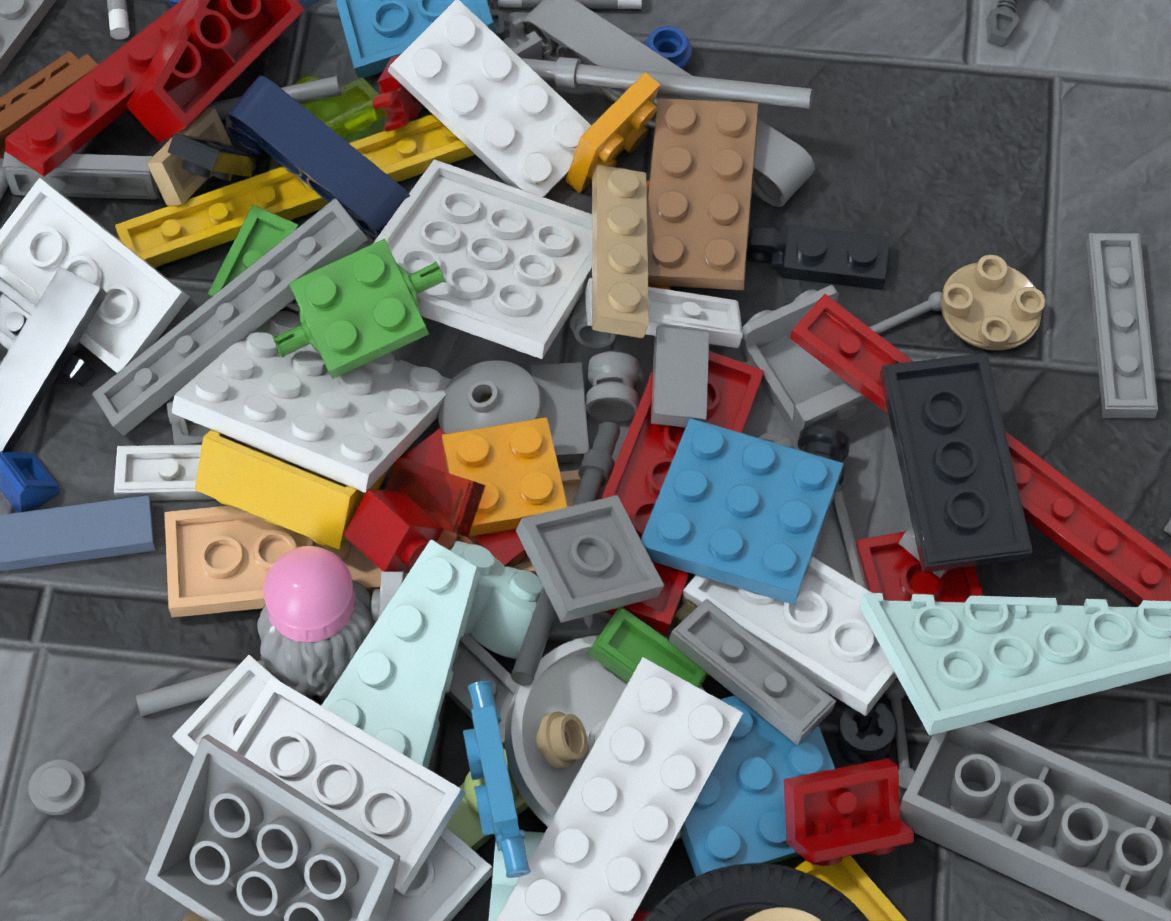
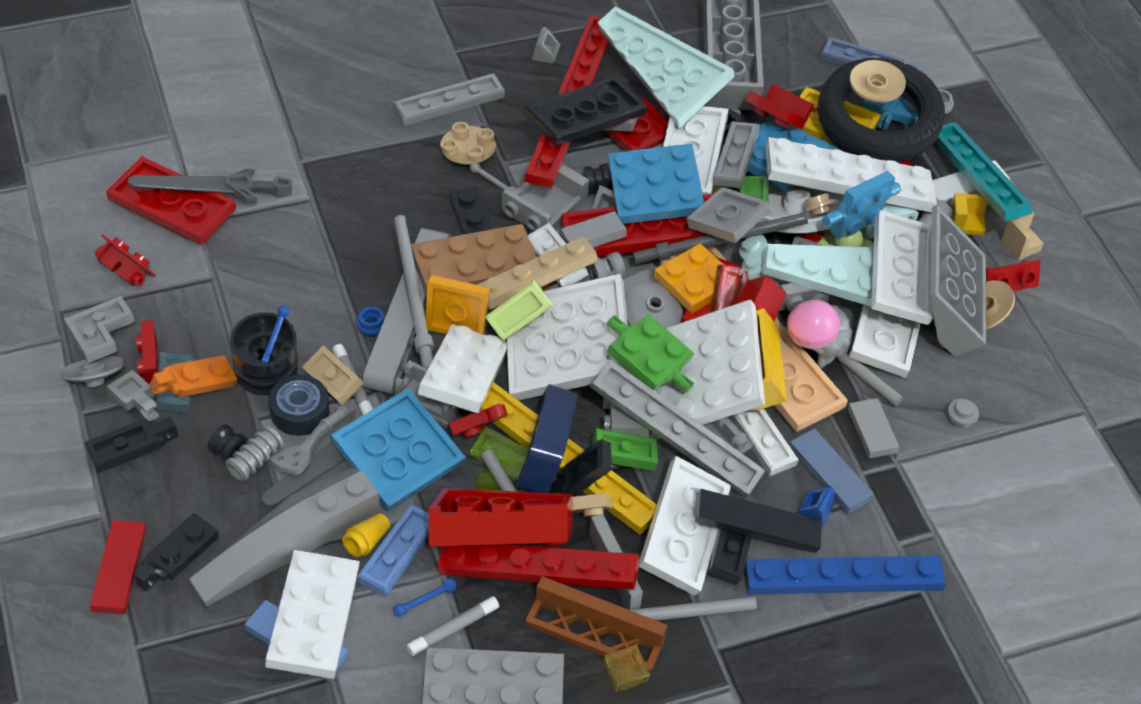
camera: 120 degrees left, 10 degrees down
none -> yellowish green tile [485,280,553,341]
none -> light grey tile [847,398,899,459]

